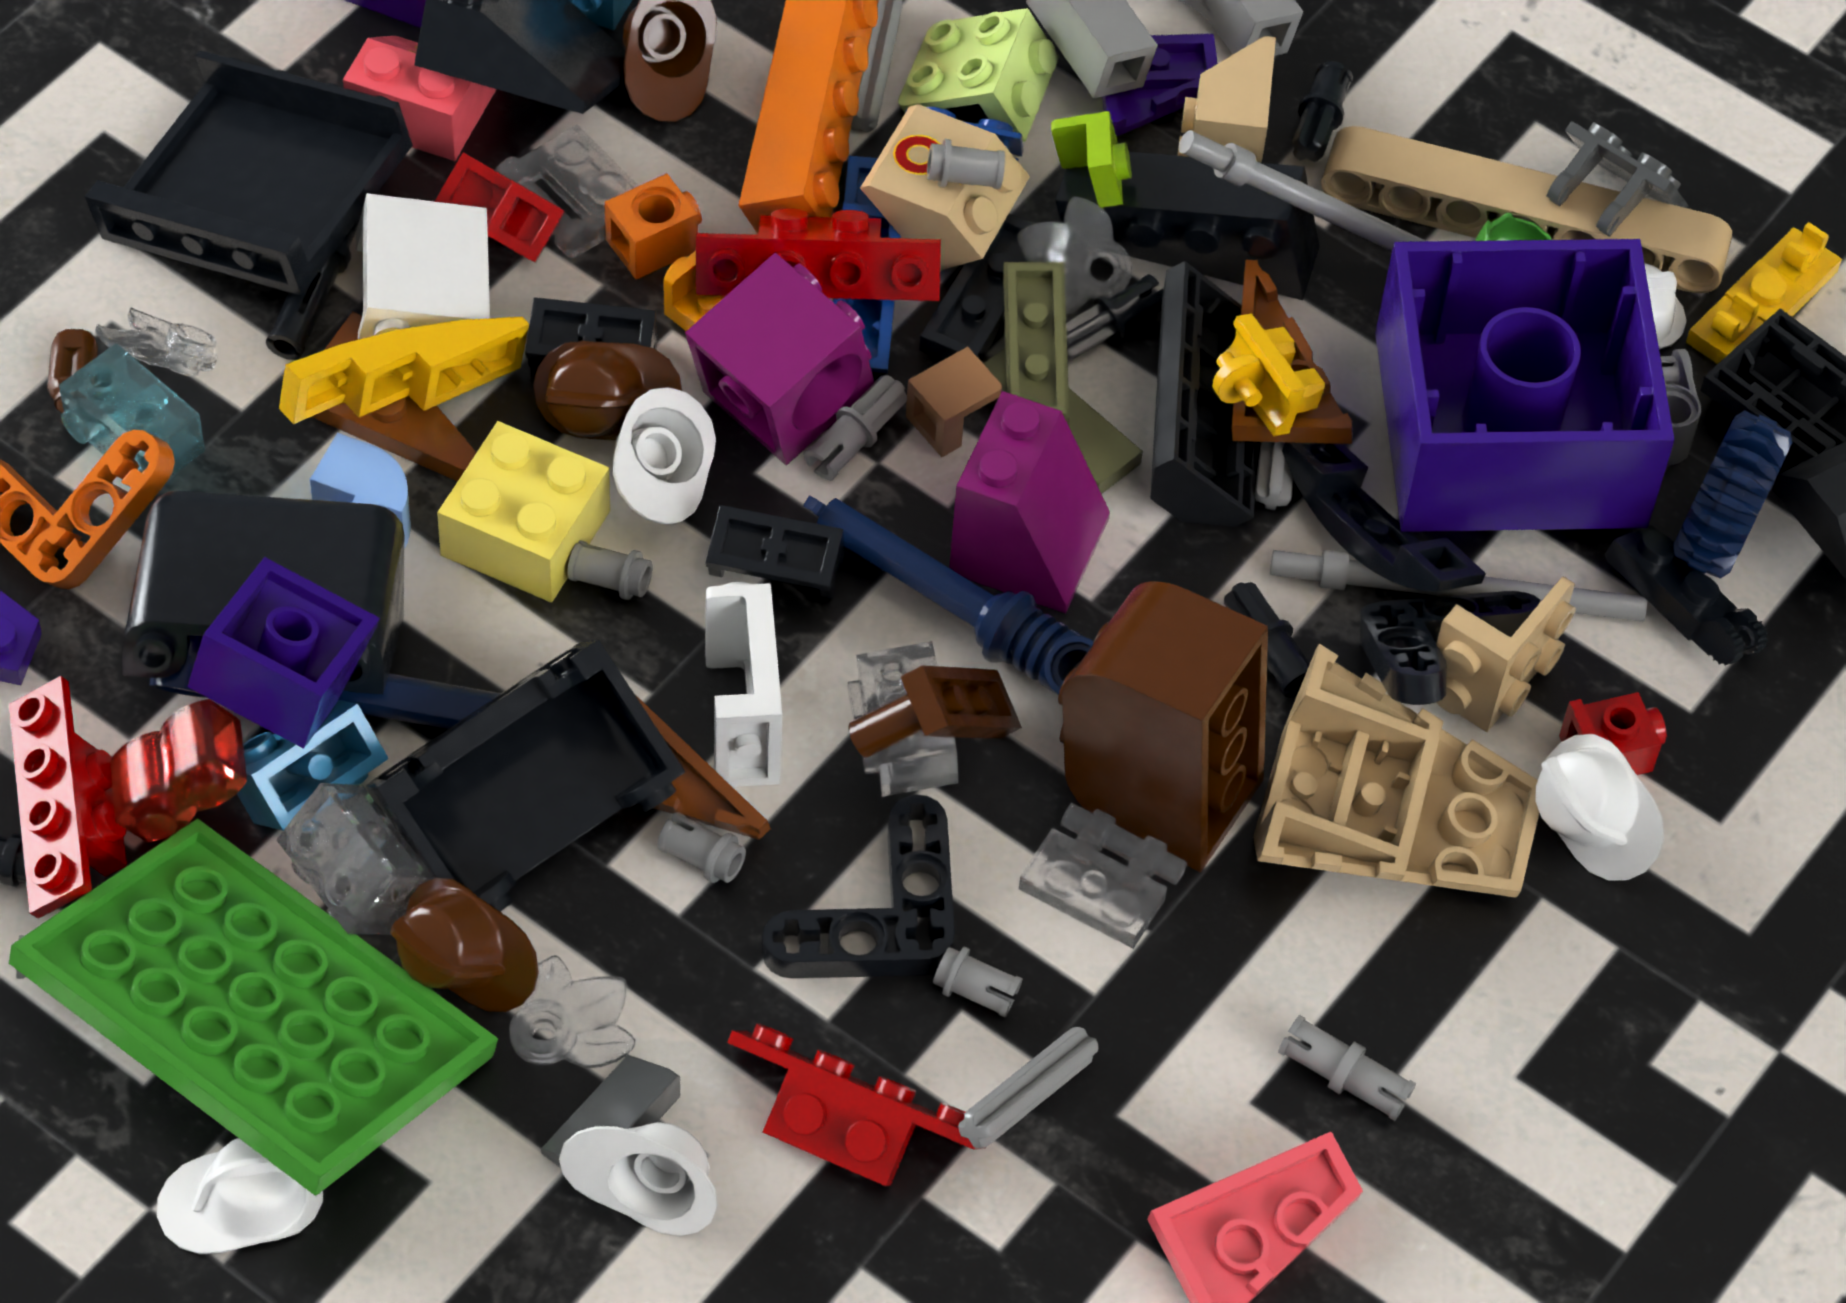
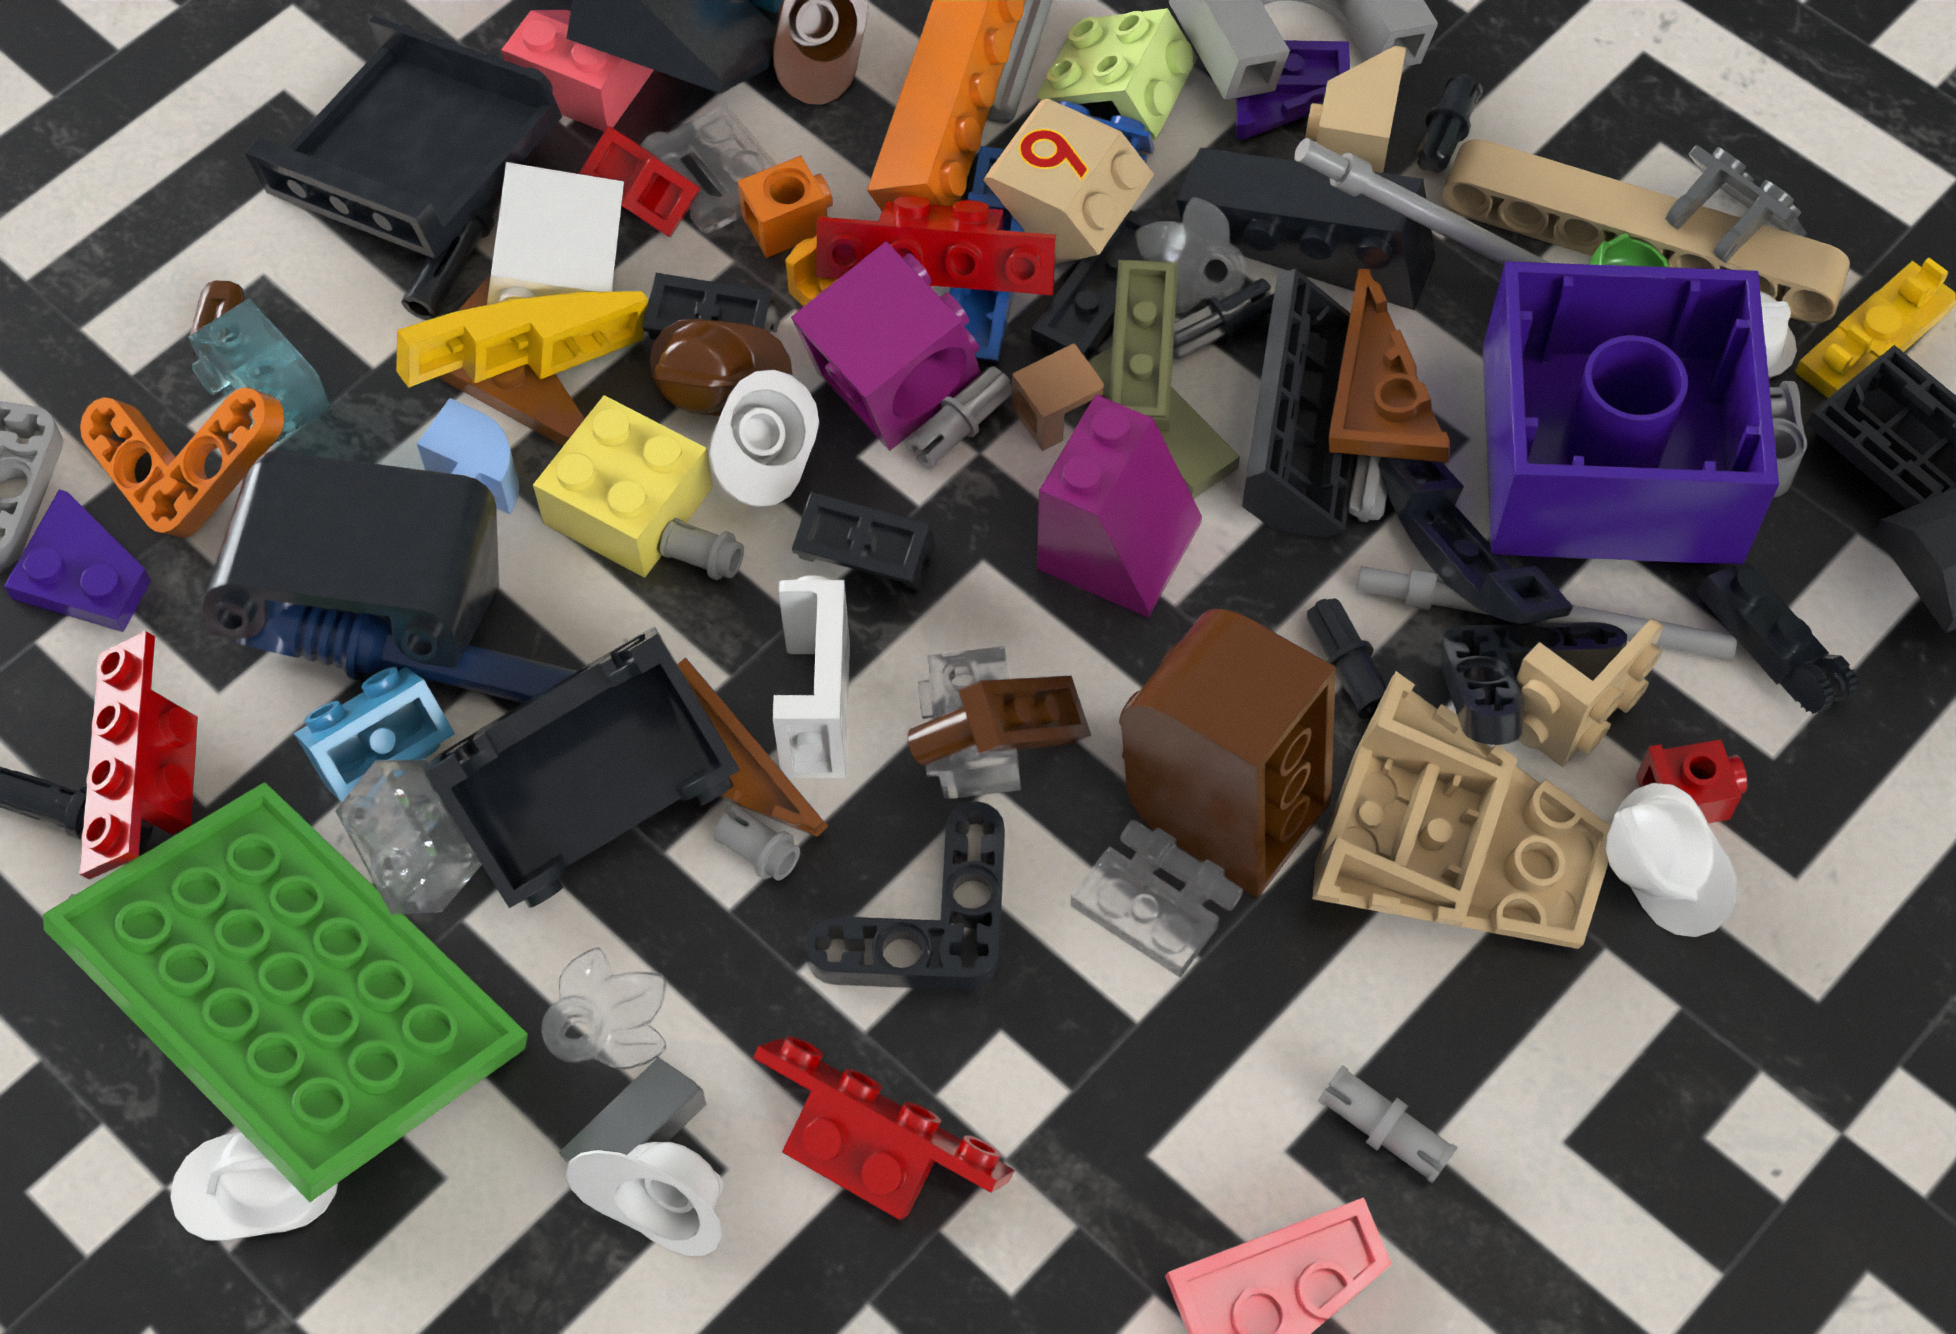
camera: 10 degrees right, 5 degrees up
clear plate [95,308,218,376] -> none
clear red brick [110,699,247,842] -> none
dark purple slope [187,557,380,749] -> none
reddish brown piece [390,878,539,1012] -> none
dark blue piece [803,495,1094,695] -> none
light grey pin [927,139,1005,189] -> none
light grey pin [933,946,1023,1018] -> none
light grey axle [959,1027,1099,1148] -> none
lime bracket [1051,111,1131,208] -> none
yellow hips [1212,313,1325,436] -> none
dark blue gear [1673,411,1792,578] -> none

